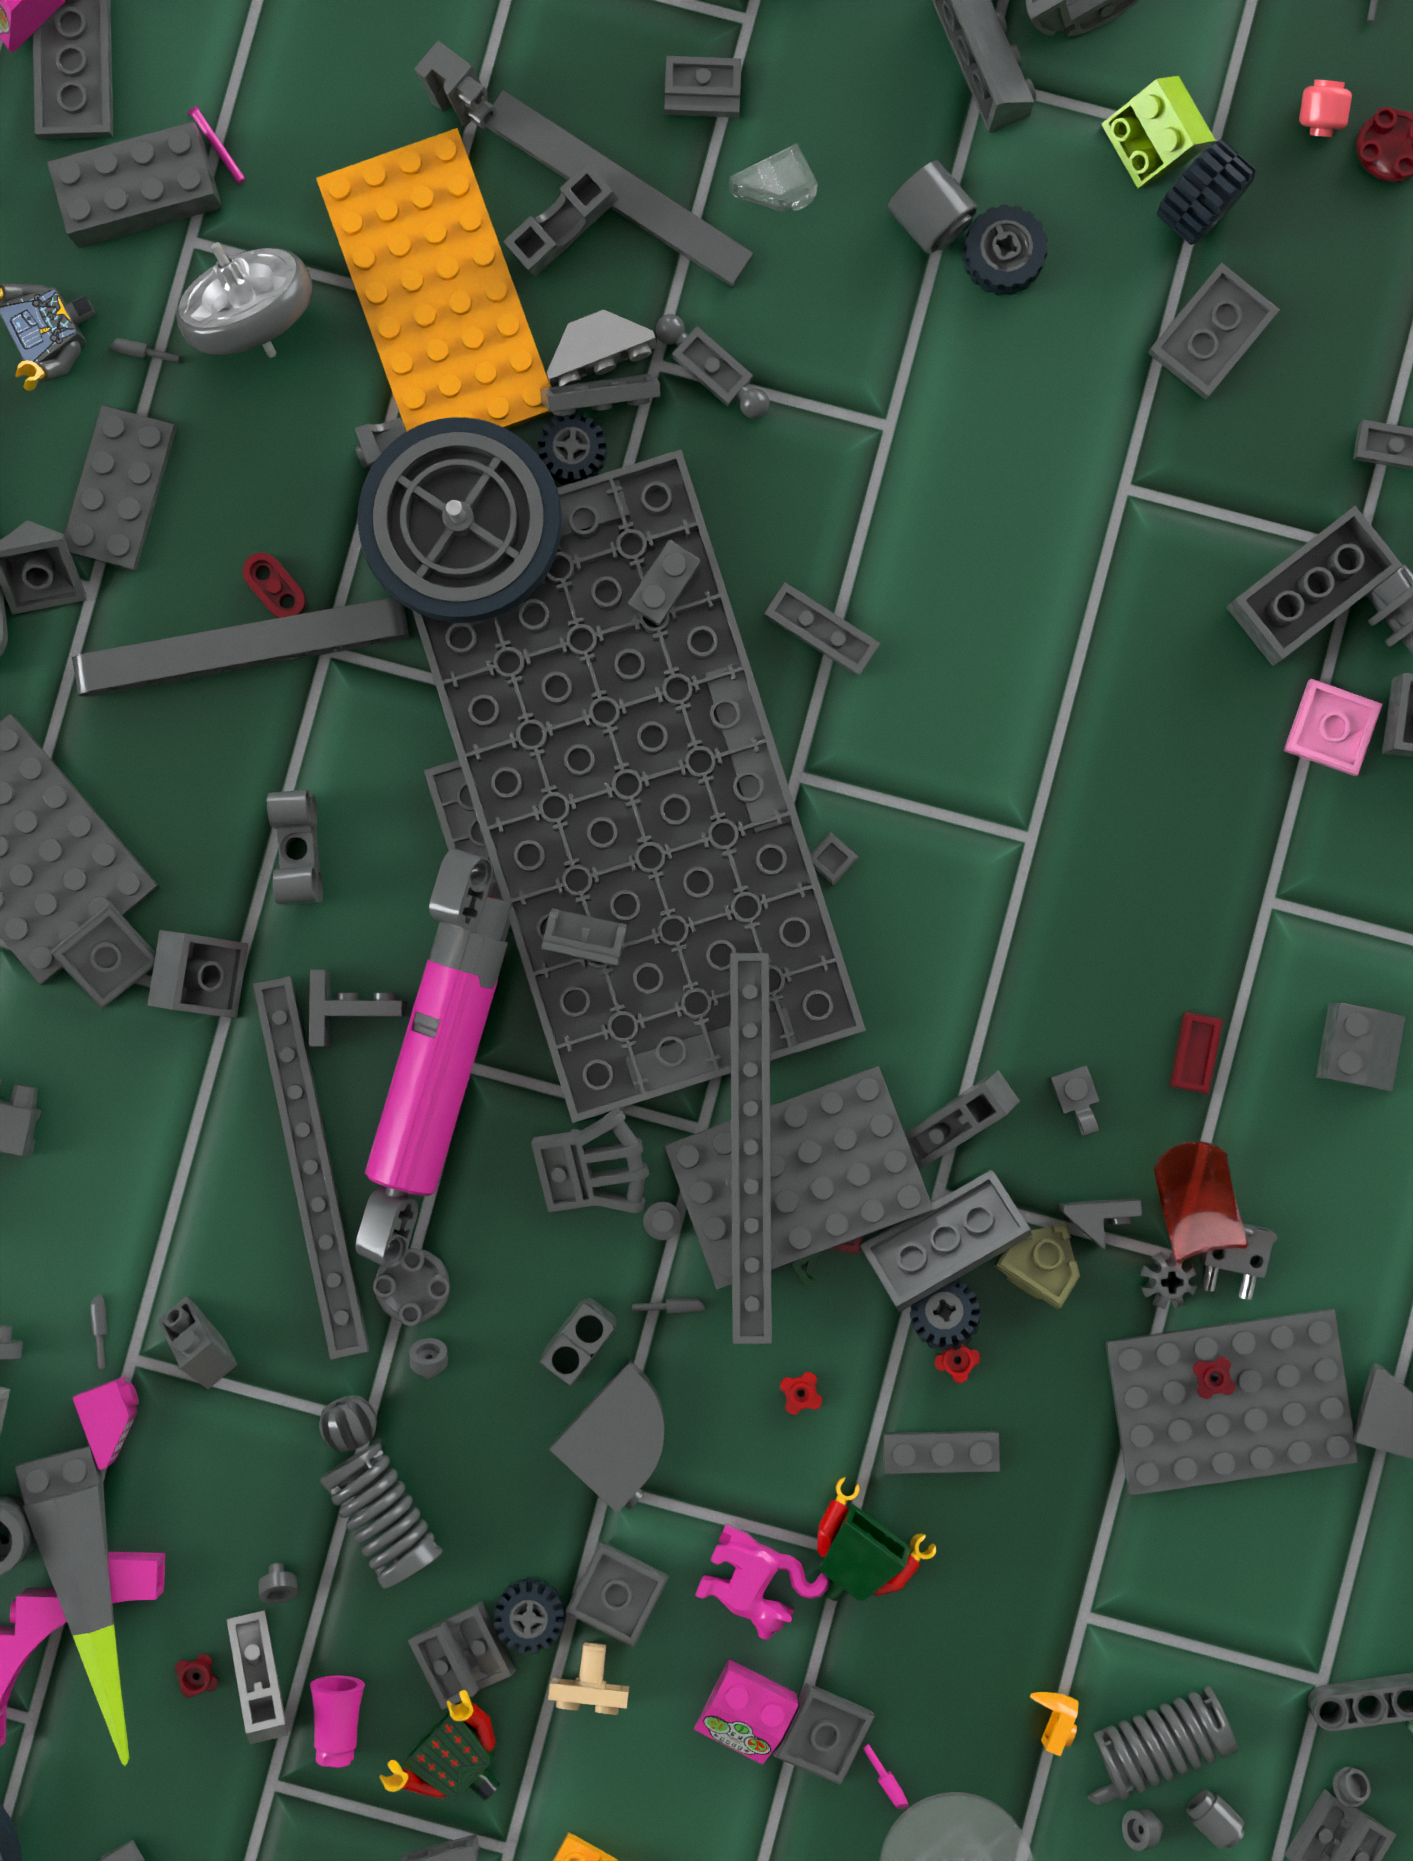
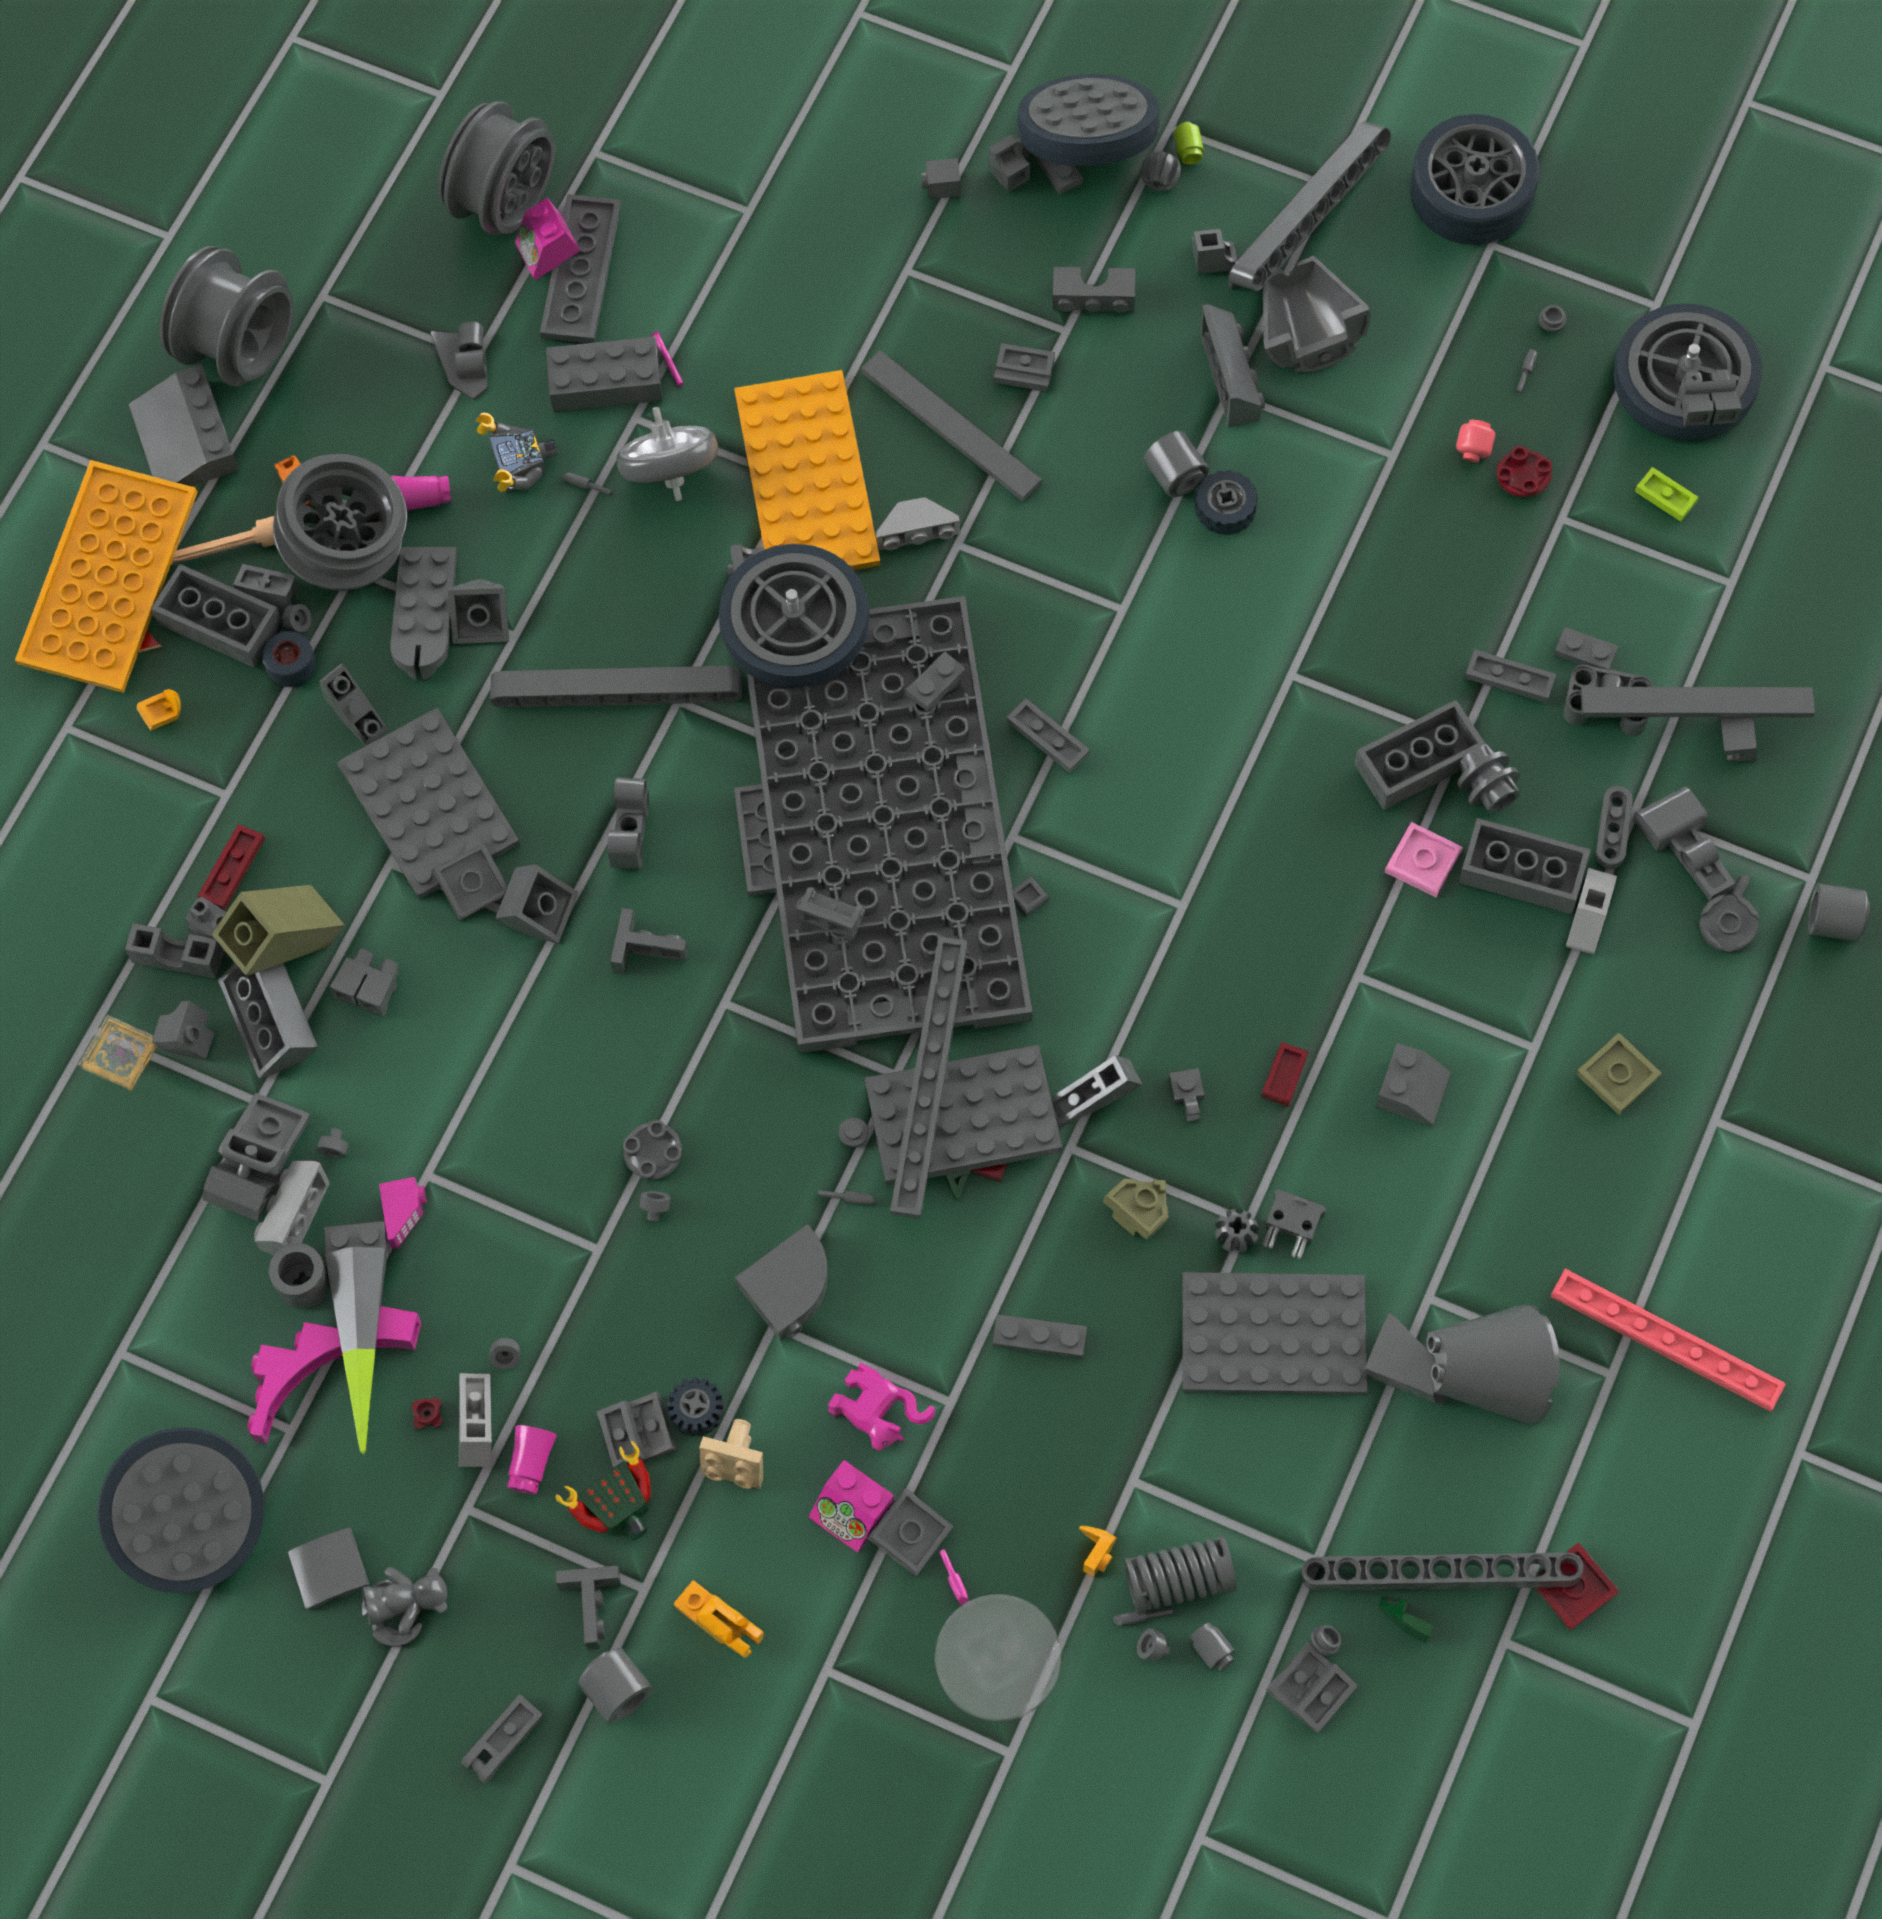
camera: 10 degrees right, 20 degrees down
dark grey plate [64,405,177,571] -> none
dark grey piece [91,1294,107,1369] -> none
dark grey slope [158,1296,238,1389] -> none
dark red plate [242,553,307,618] -> none
dark grey plate [253,976,370,1360] -> none
dark grey piece [319,1396,377,1452] -> none
dark grey piece [319,1442,443,1589] -> none
piece [355,849,512,1269] -> none
dark grey hips [414,41,497,129] -> none
dark grey arch [503,162,619,277] -> none
dark grey plate [531,1108,649,1213] -> none
black wheel [538,412,607,484] -> none
dark grey plate [540,374,660,416] -> none
dark grey piece [540,1298,617,1386] -> none
dark grey plate [565,1540,669,1648] -> none
dark grey plate [655,314,770,419] -> none
clear slope [729,143,818,212] -> none
red plate [780,1372,822,1415] -> none
dark green torso [817,1477,936,1601] -> none
dark grey plate [860,1170,1032,1312] -> none
black wheel [910,1279,981,1352] -> none
red plate [934,1344,980,1383] -> none
dark grey slope [1059,1198,1142,1249] -> none
lime slope [1101,76,1216,189] -> none
dark grey plate [1148,262,1280,400] -> none
clear red piece [1154,1141,1249,1263] -> none
black wheel [1157,139,1256,245] -> none
dark red plate [1193,1357,1235,1399] -> none

